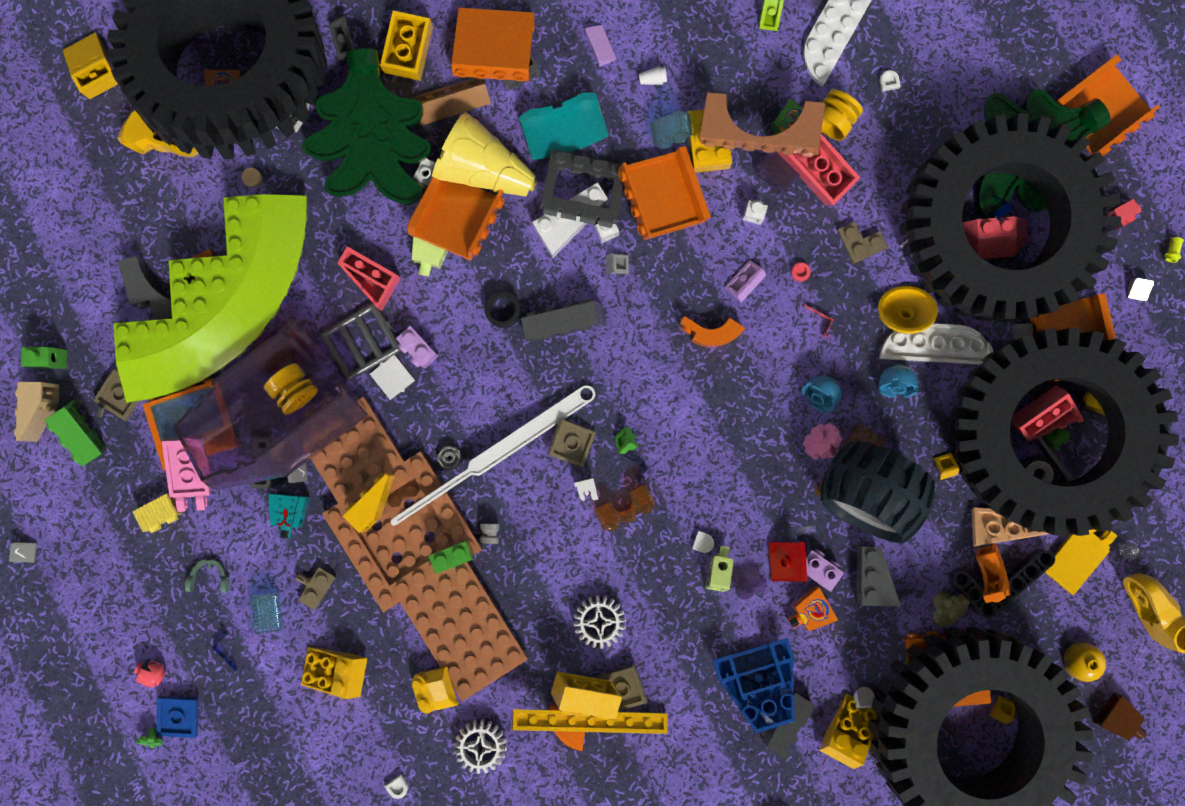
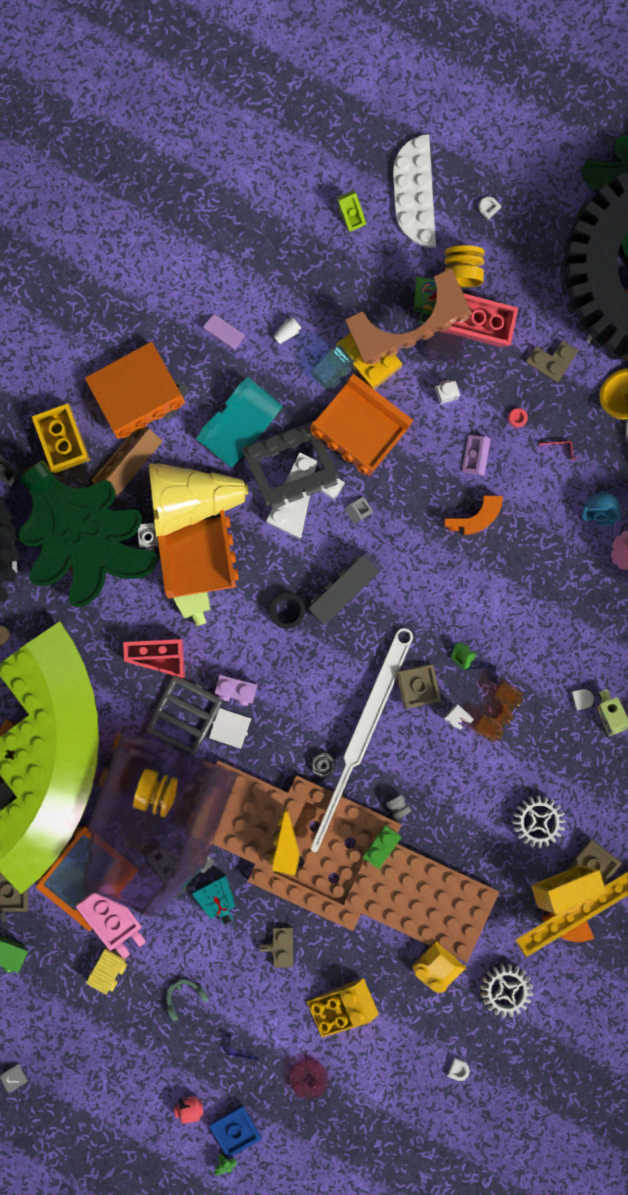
camera: 30 degrees left, 0 degrees up
clear light blue brick [249,591,283,634] -> none
none -> clear pink plate [290,1059,329,1099]

